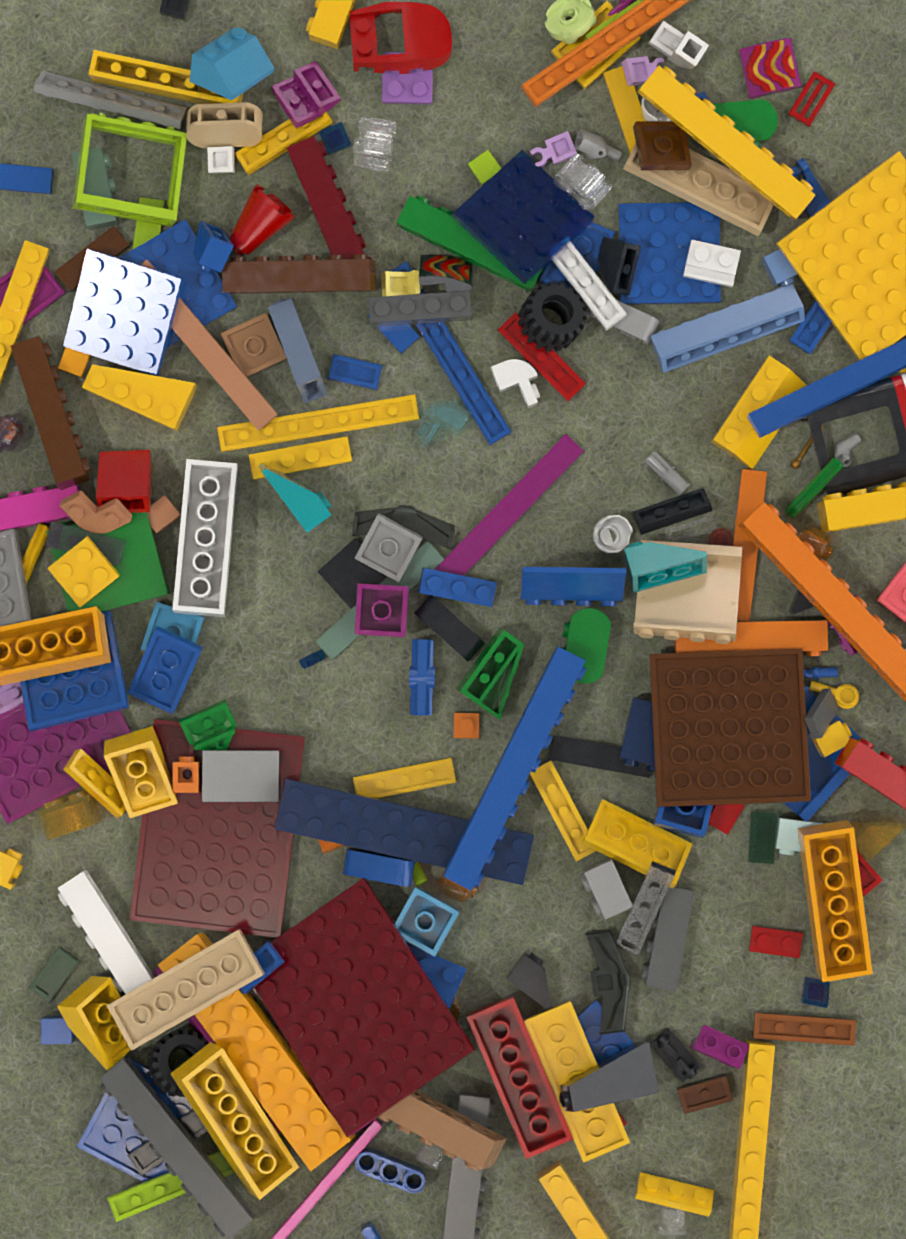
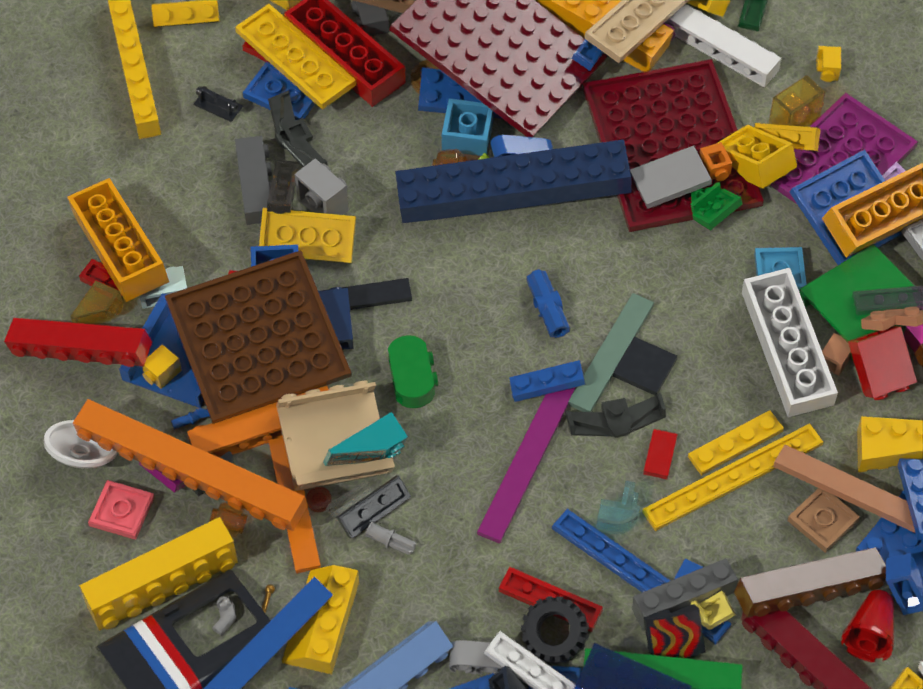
camera: 165 degrees right, 30 degrees down
yellow plate [47,536,120,607] -> none
blue plate [127,626,203,714] -> none
teal slope [258,463,332,533] -> none
sand blue slope [268,298,328,404] -> none
clear blue tile [299,649,326,669] -> none
blue tile [328,354,382,390] -> none
yellow tile [353,758,456,798] -> none
light grey plate [355,513,423,582] -> none
magenta brick [355,583,409,637] -> none
black beam [414,595,485,662] -> none
blue brick [442,647,586,891] -> none
orange plate [454,713,479,739] -> none
green wedge [456,627,524,721] -> none
white brick [490,359,540,408] -> none
black slope [506,952,551,1010] -> none
blue slope [520,567,626,606] -> none
yellow plate [530,760,596,862] -> none
black slope [559,1042,659,1112] -> none
white hair [593,515,633,553] -> none
reddish brown plate [677,1075,733,1114] -> none
magenta bracket [689,1025,749,1069] -> none
clear green plate [747,811,777,864] -> none
red plate [749,926,803,958] -> none
dark orange plate [752,1012,856,1046] -> none
green axle [785,457,844,519] -> none
clear blue slope [800,977,830,1008] -> none
dark grey tile [804,688,839,739] -> none
yellow plate [809,681,859,709] -> none
none -> red tile [643,429,678,480]

